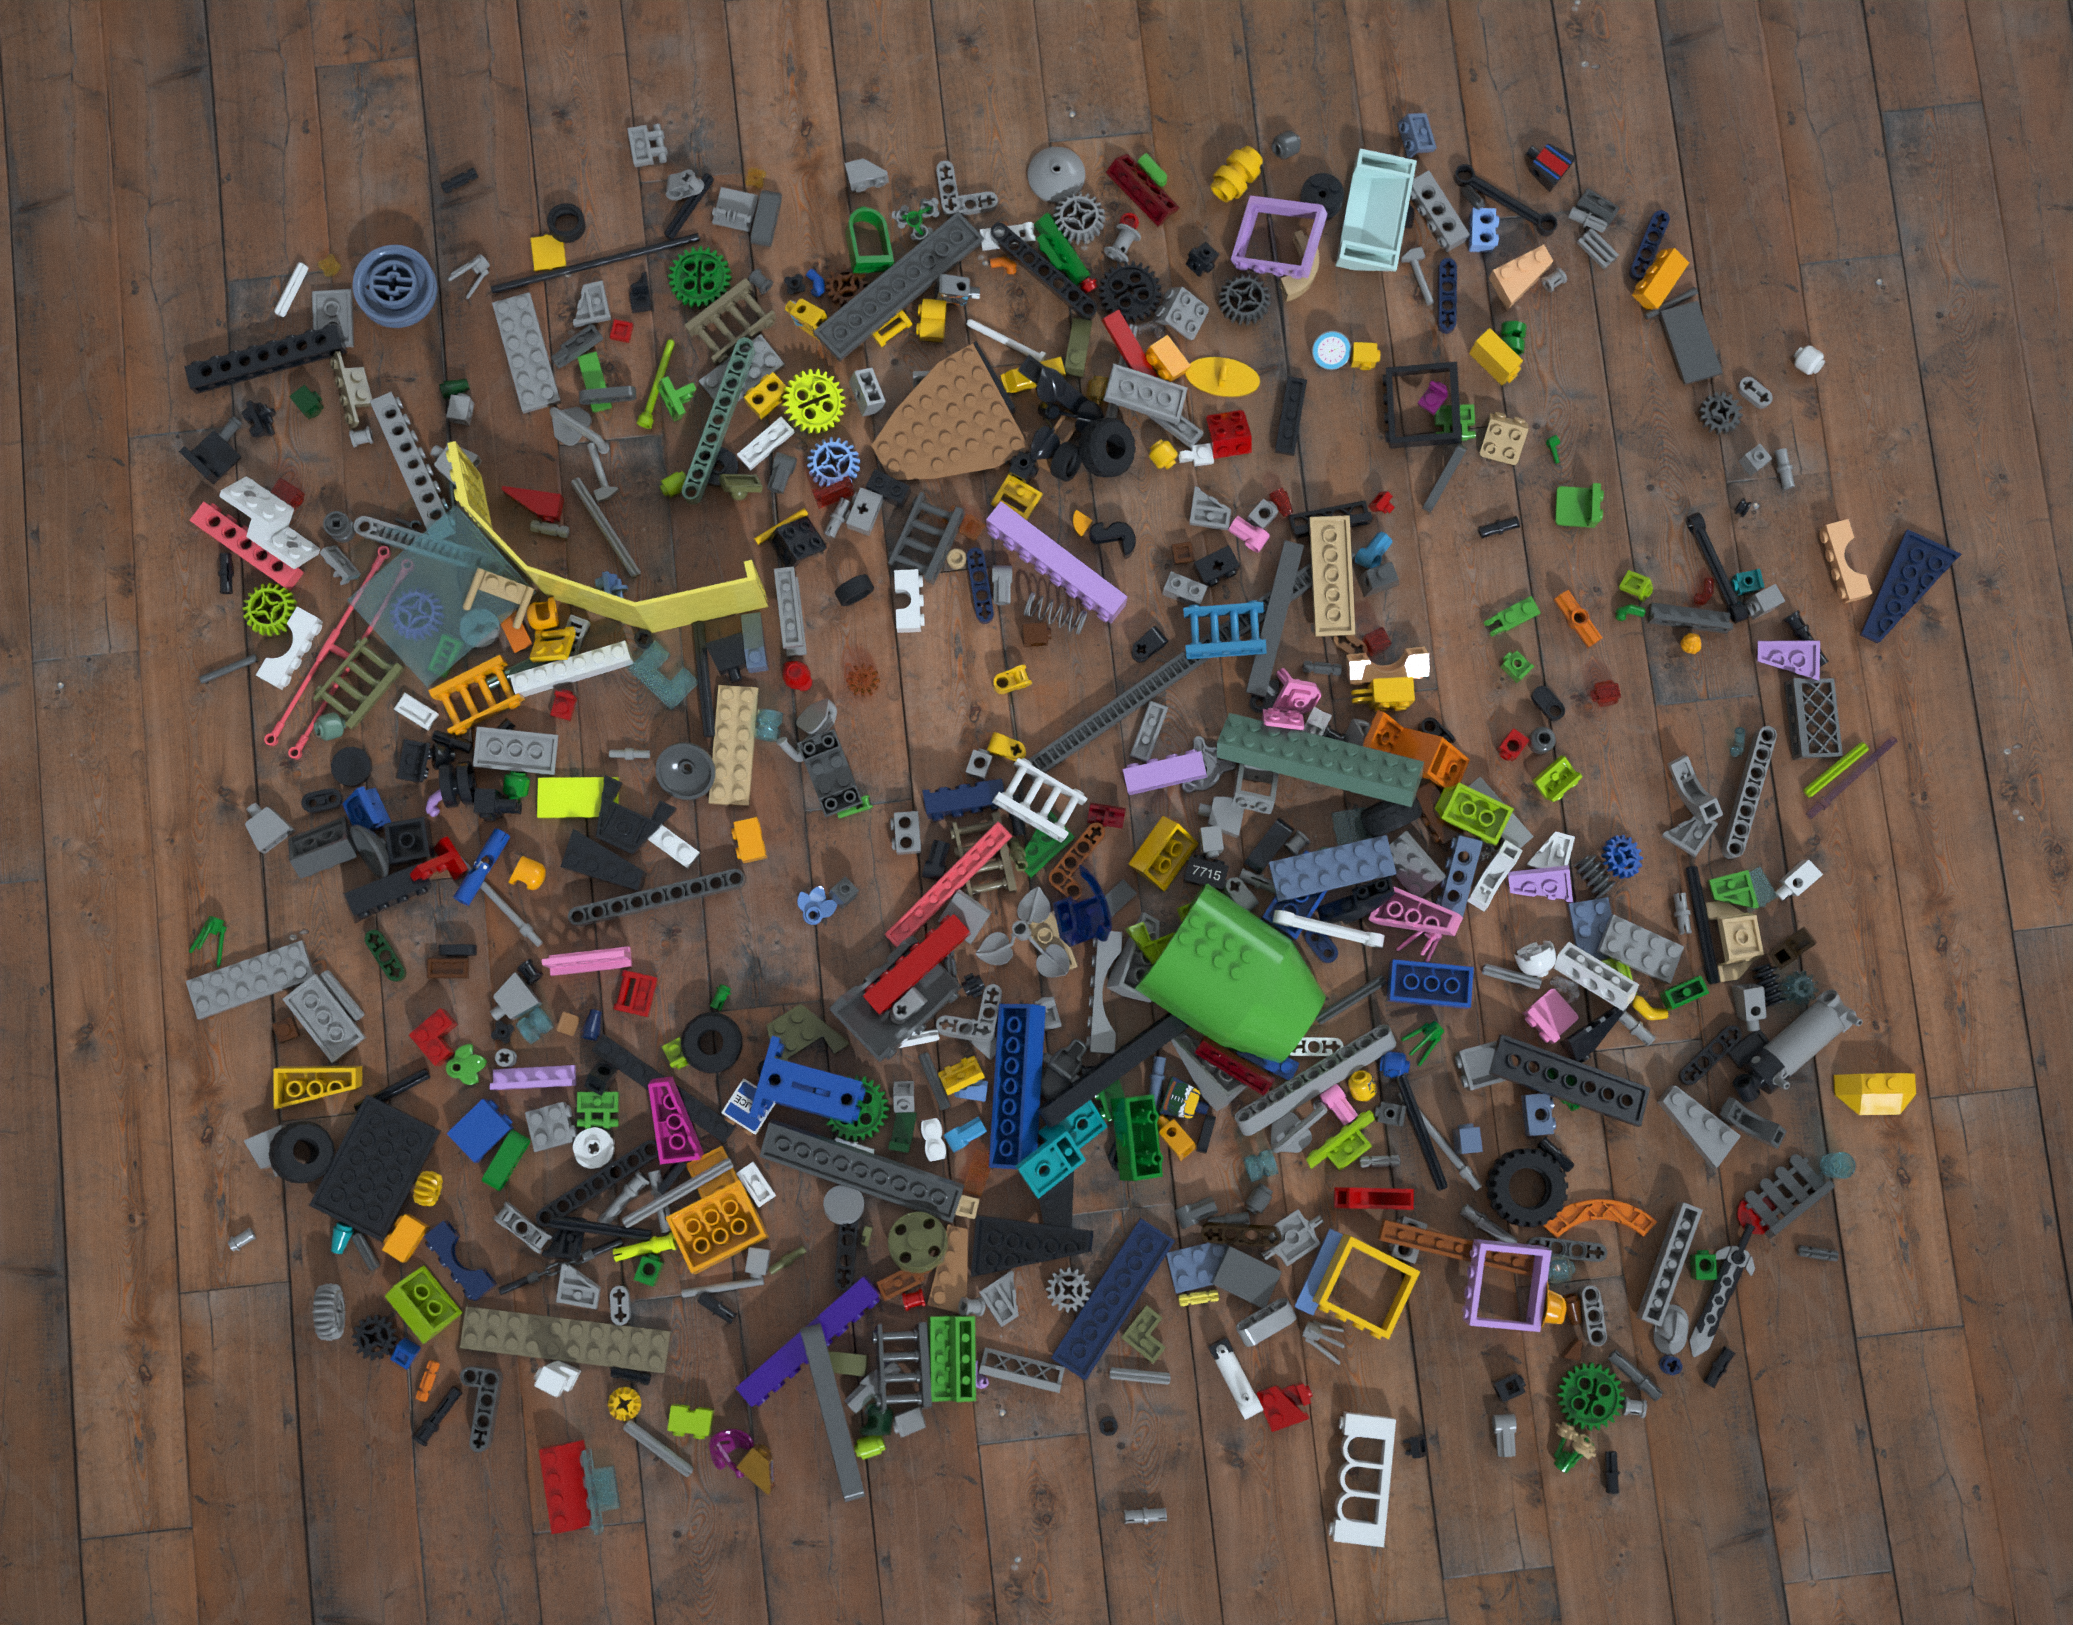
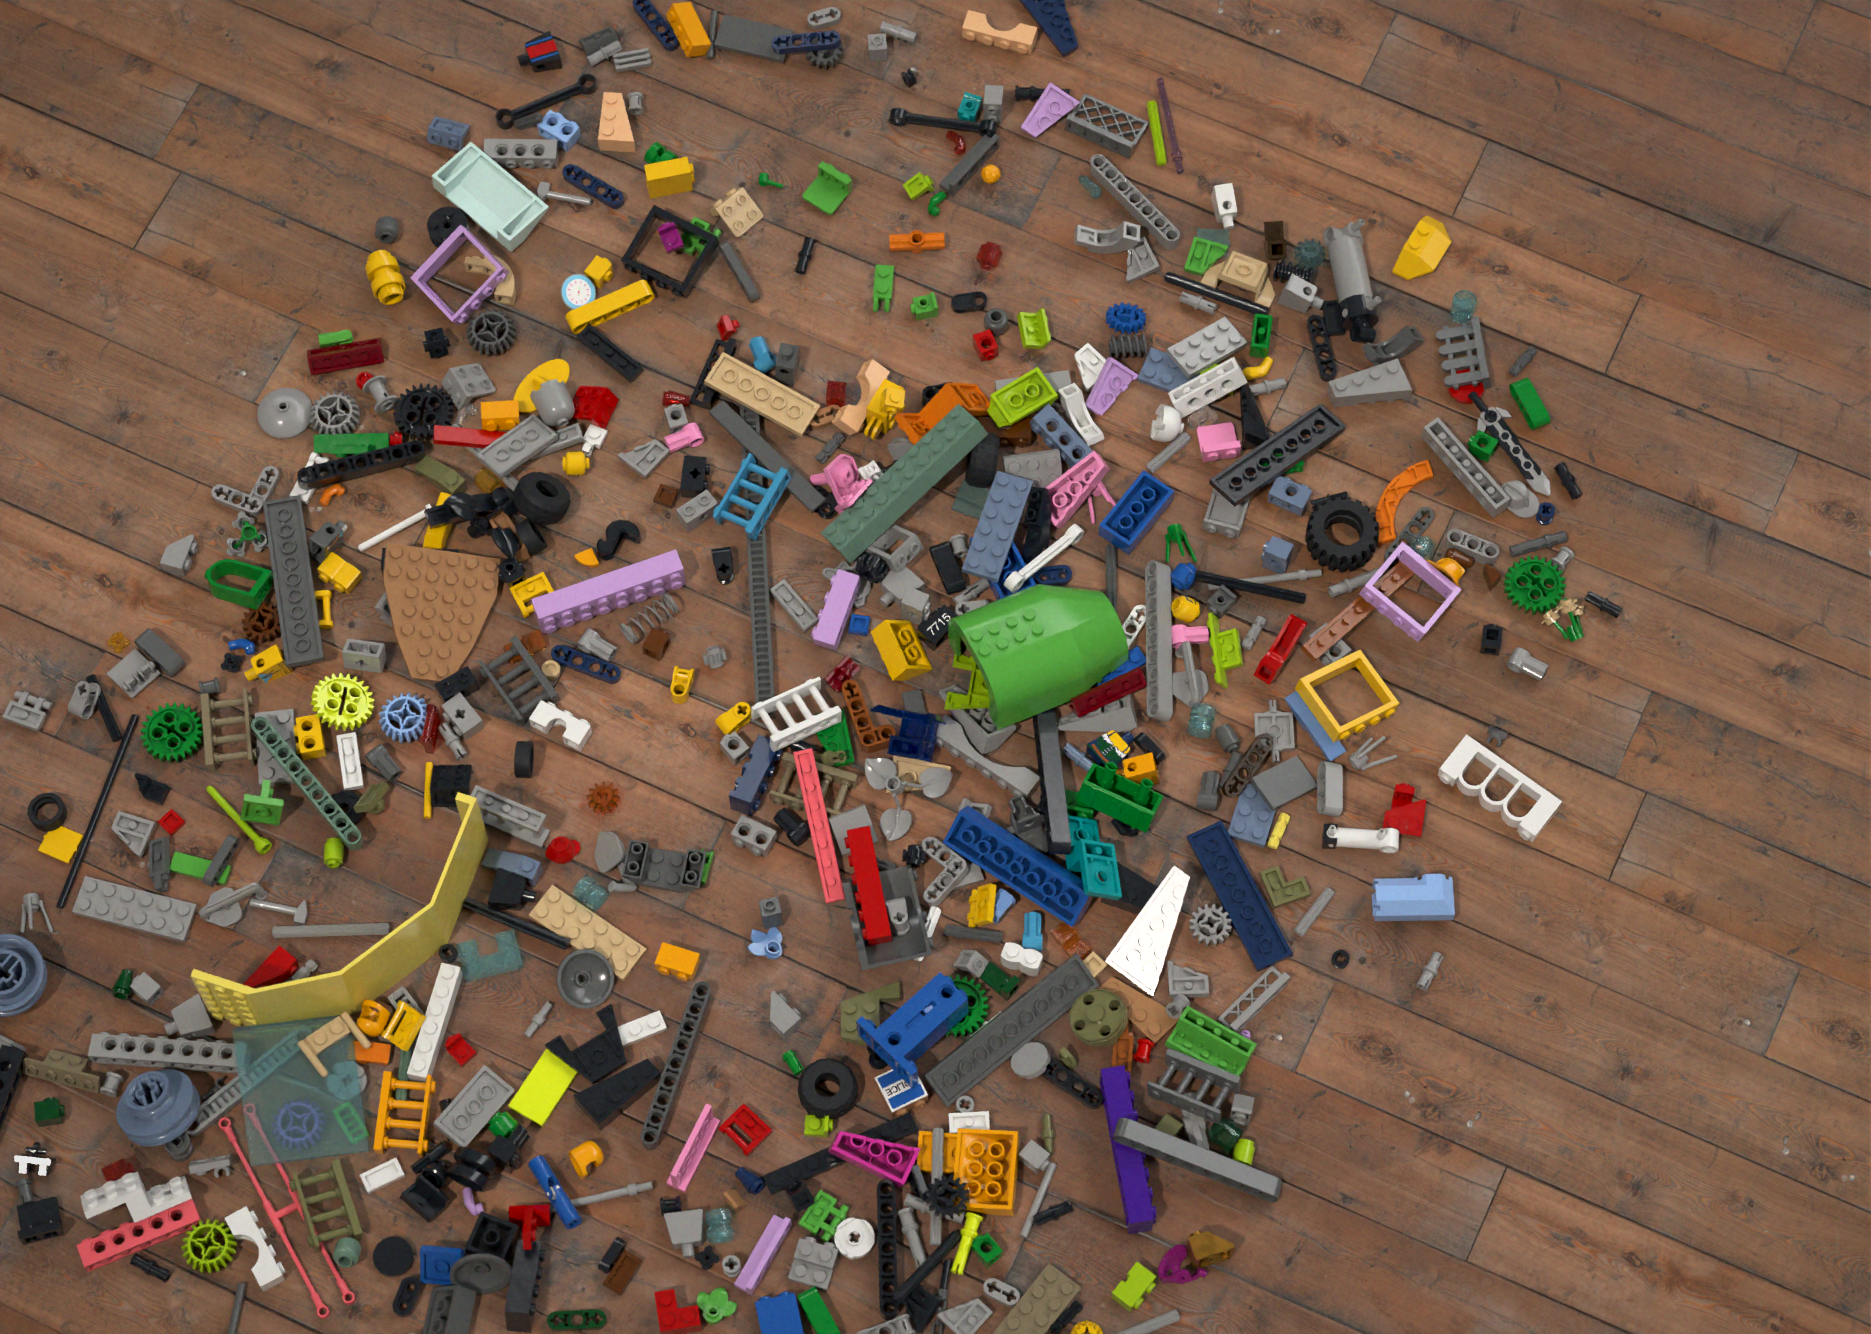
camera: 55 degrees left, 15 degrees down
none -> sand blue wheel [116,1069,200,1147]
none -> light grey cylinder [530,379,575,427]
none -> yellow beam [565,280,655,334]
none -> light grey gear [702,645,727,668]
none -> light grey slope [770,991,801,1040]
none -> dark blue beam [771,30,842,54]
none -> blue tile [848,614,870,636]
none -> black gear [855,552,889,584]
none -> yellow brick [879,387,905,415]
none -> black gear [926,1174,969,1219]
none -> light grey bush [956,1096,974,1113]
none -> light blue brick [1372,874,1455,921]
none -> green beam [1509,377,1551,430]

